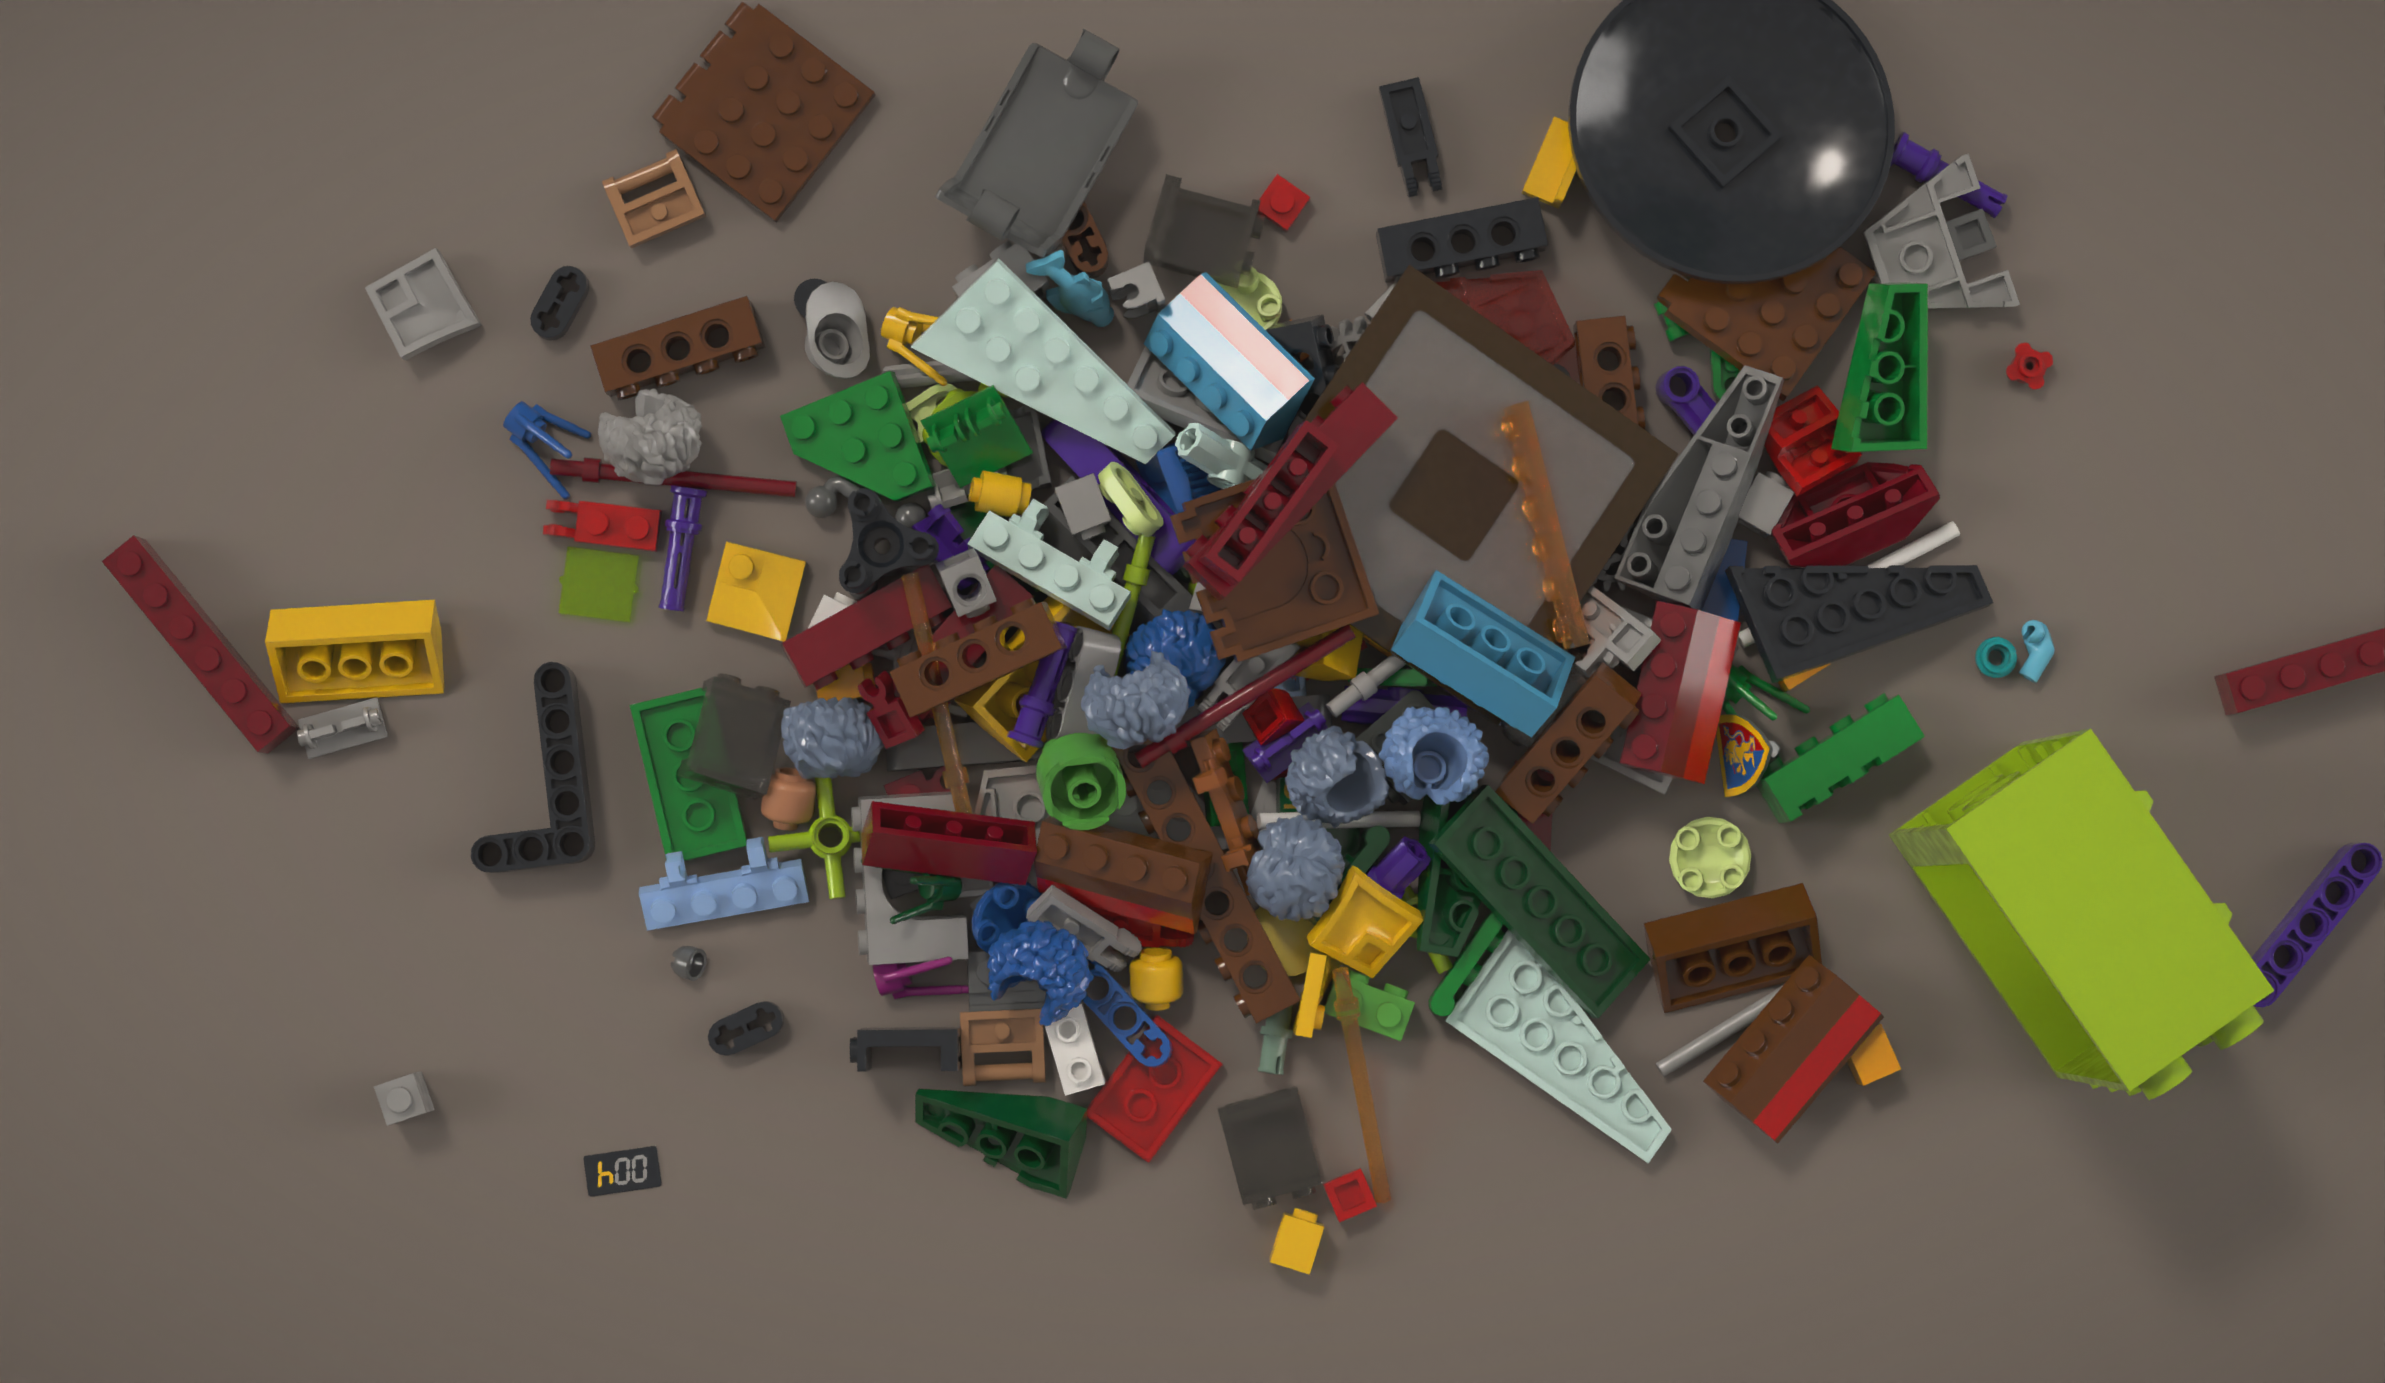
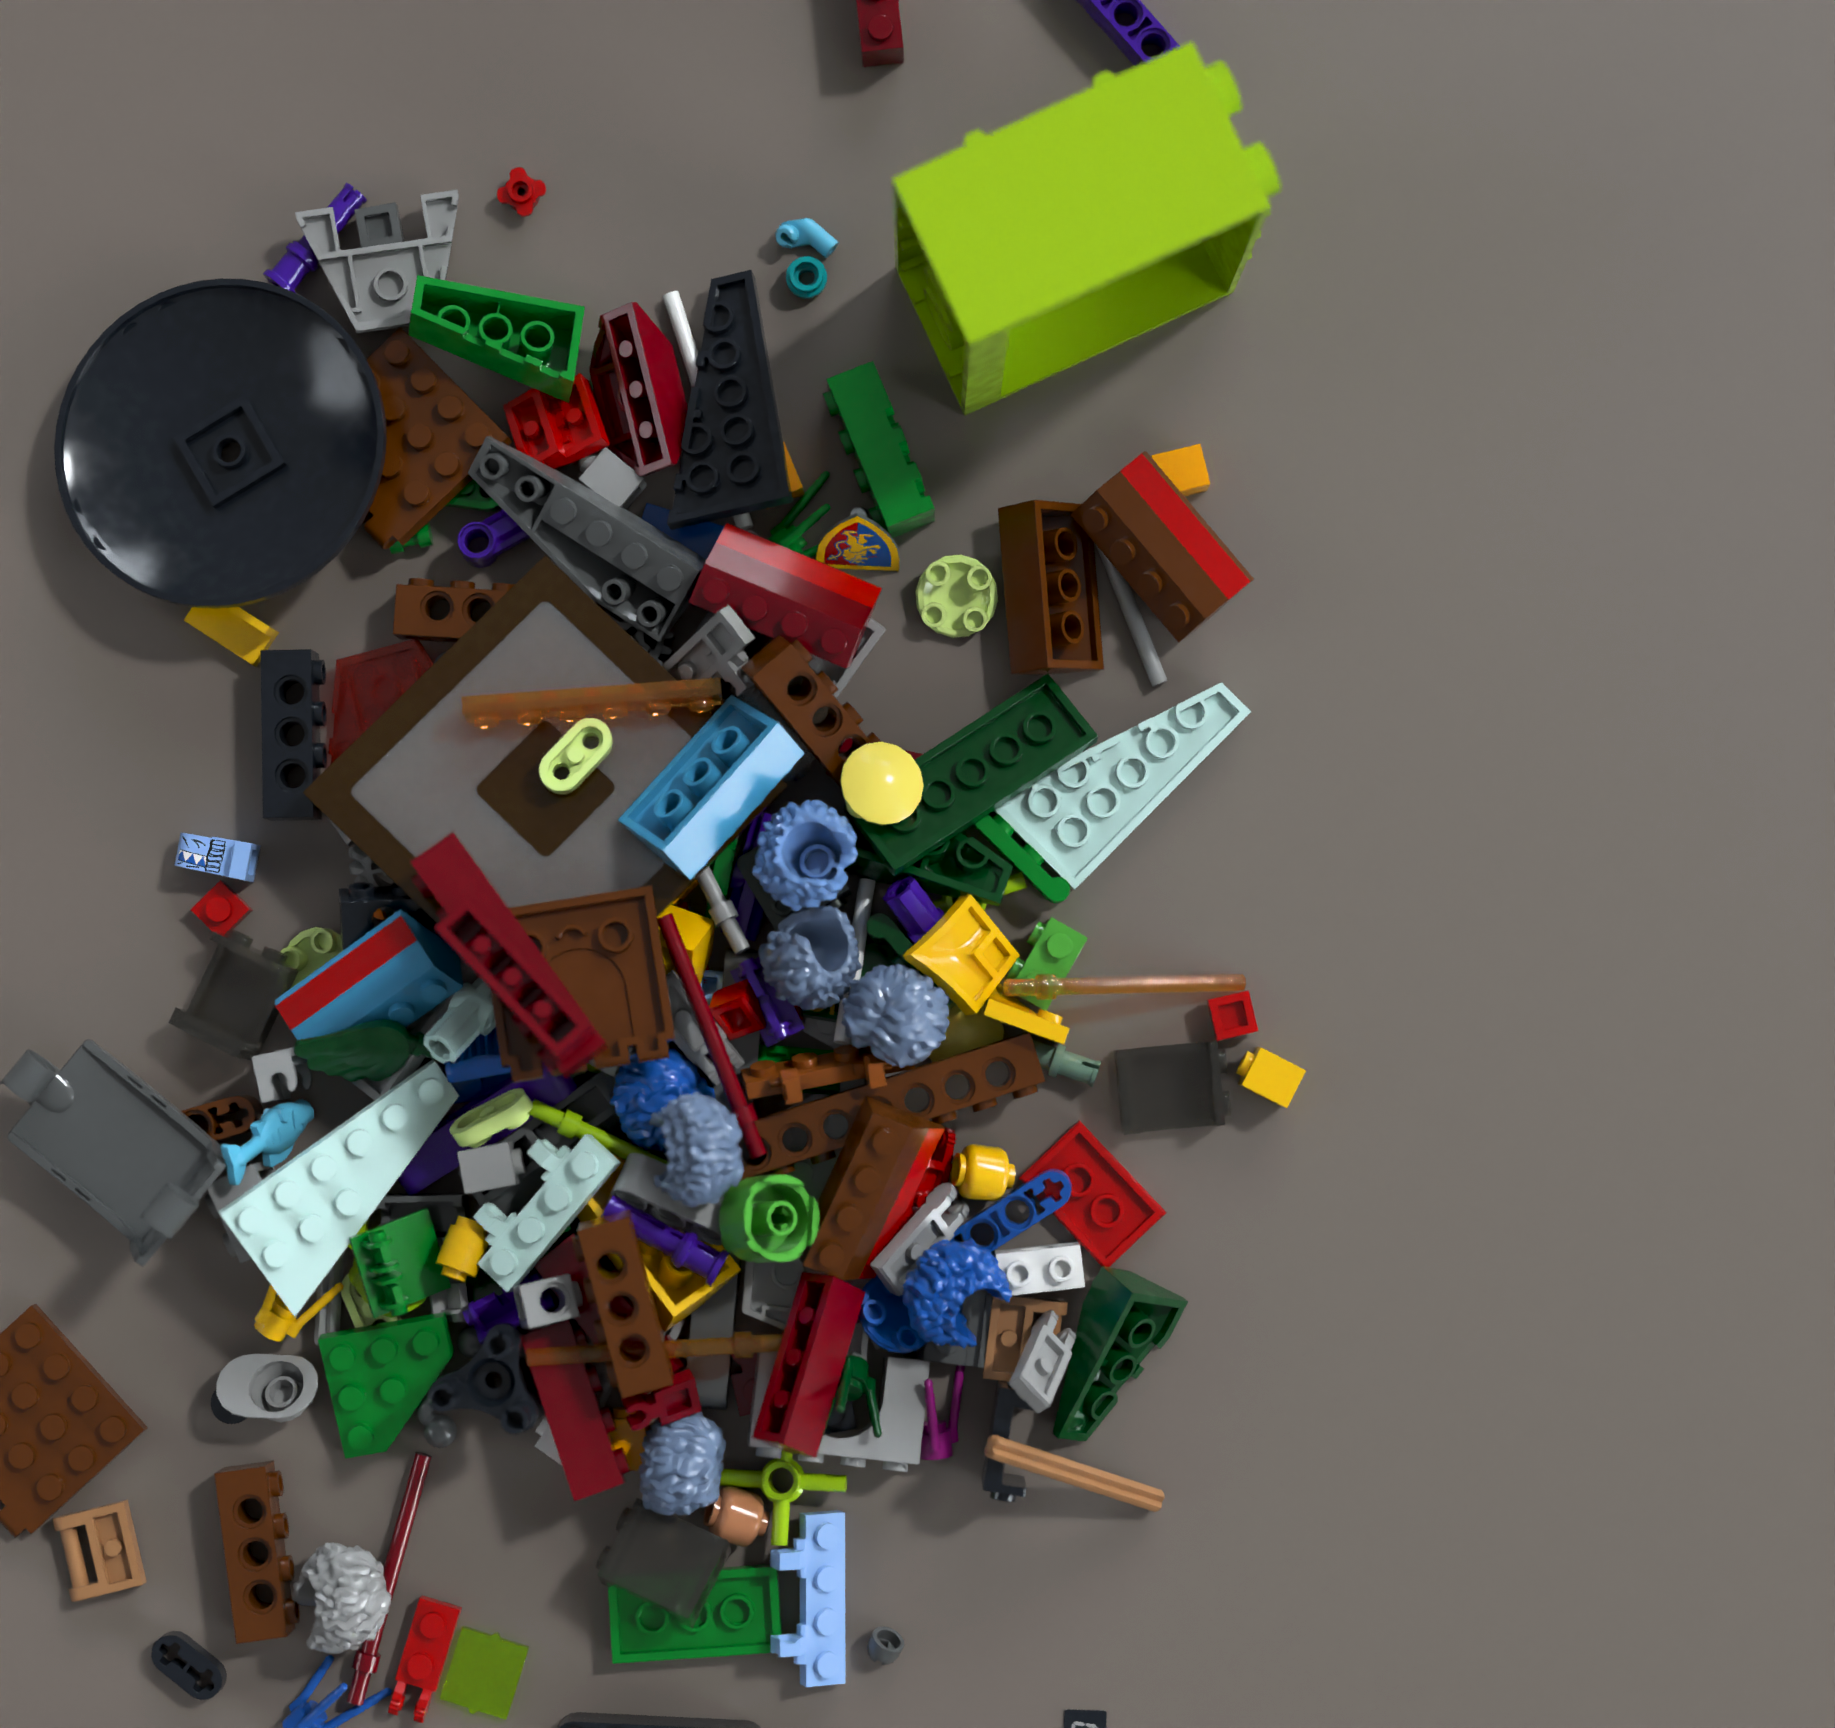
camera: 75 degrees left, 0 degrees up
dark purple pin [658,486,707,612] -> none
yellow plate [706,541,806,642] -> none
black beam [708,1001,784,1056] -> none
black hinge [1379,77,1442,197] -> none
none -> light blue leg [175,833,261,882]
none -> dark green animal [294,1020,439,1082]
none -> yellowish green plate [539,718,613,794]
none -> light yellow dish [840,742,924,825]
none -> medium nougat axle [984,1435,1165,1512]
none -> light grey hinge [1008,1309,1077,1414]

